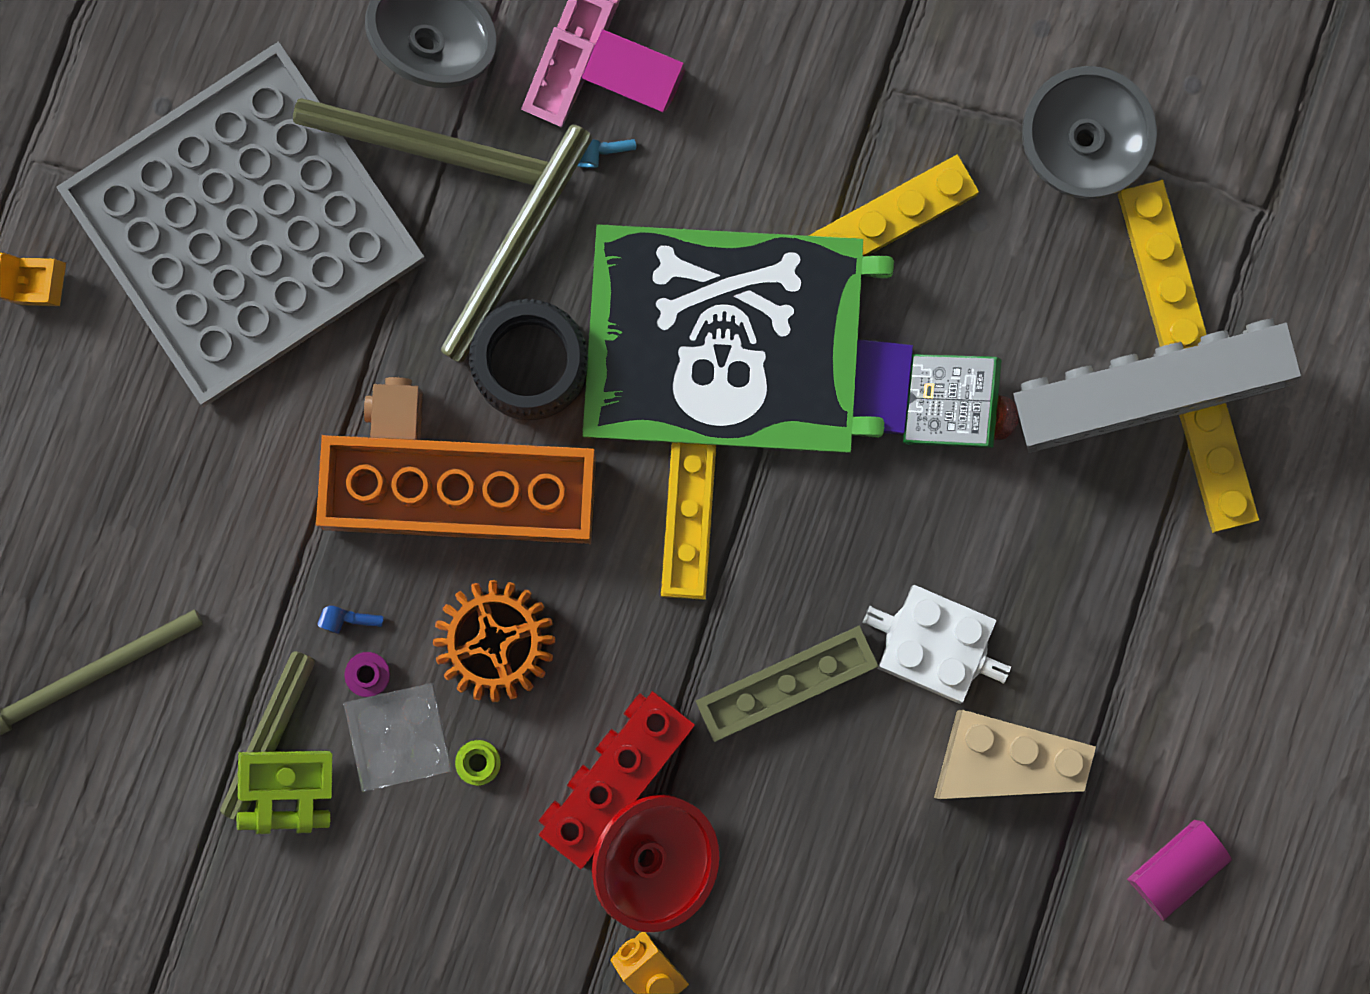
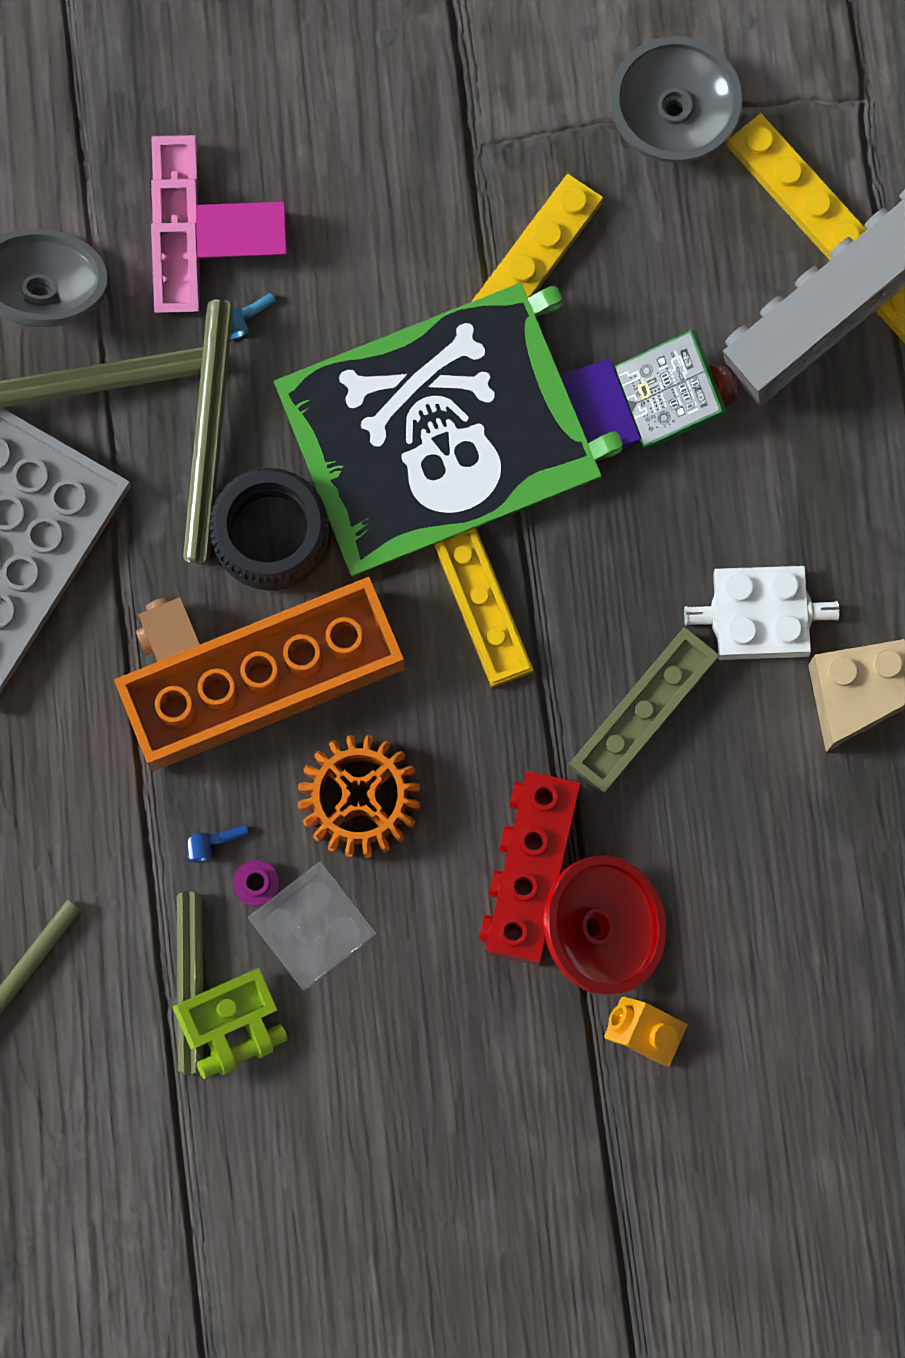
camera: 25 degrees left, 5 degrees down
lime plate [455,740,501,785] -> none

